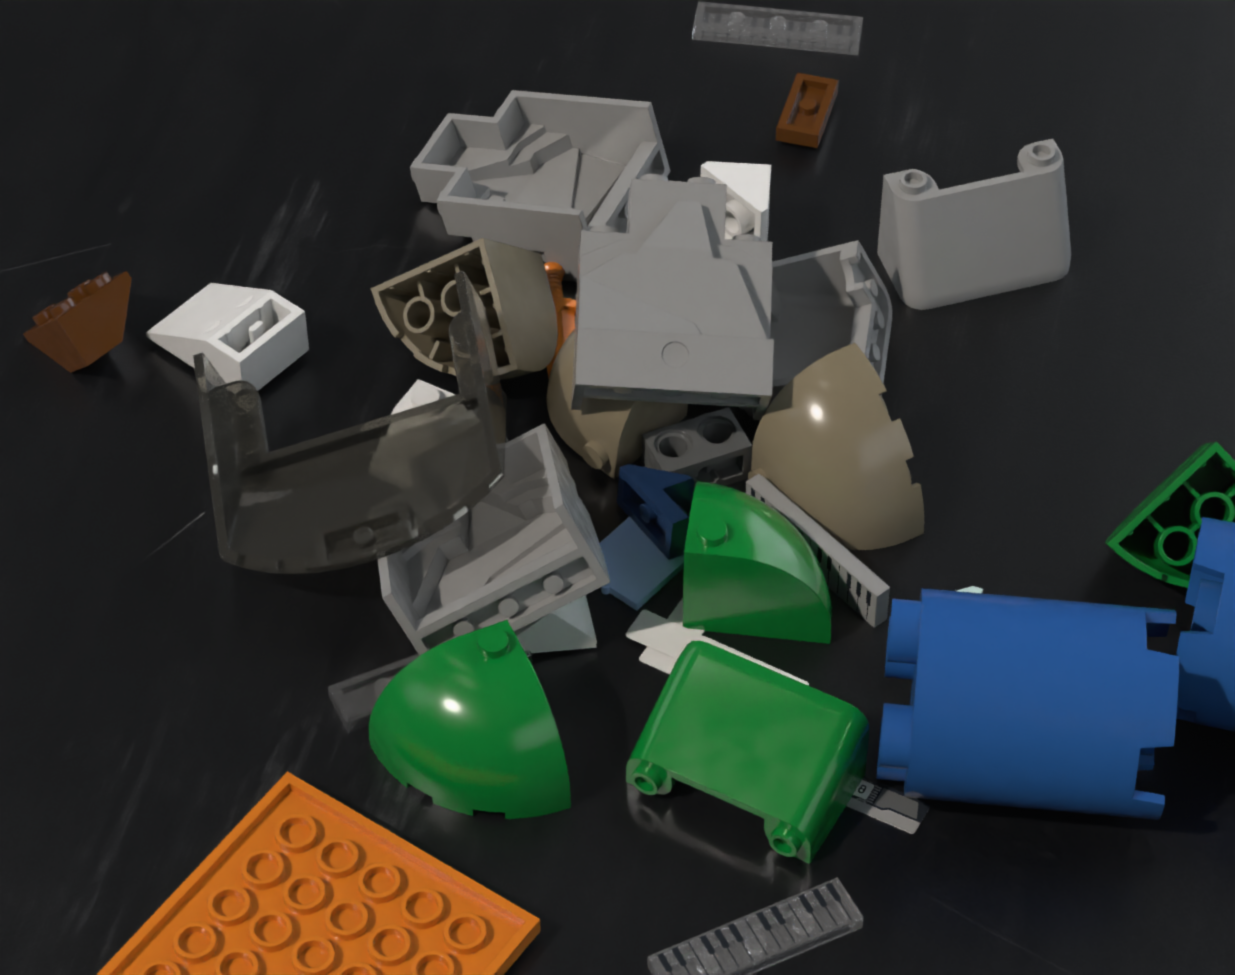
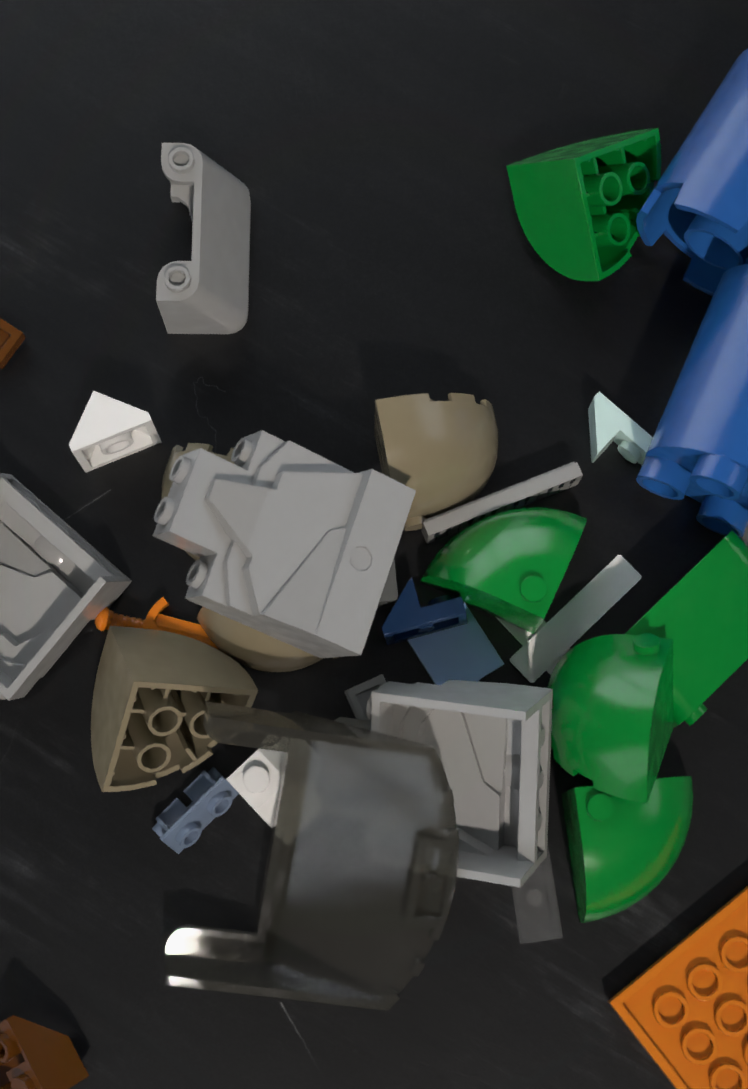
camera: 75 degrees left, 30 degrees up
white slope [146,283,309,401] -> none
light grey windscreen [739,240,892,417] -> none
none -> sand blue hinge [152,767,239,854]
none -> green brick [547,634,673,803]

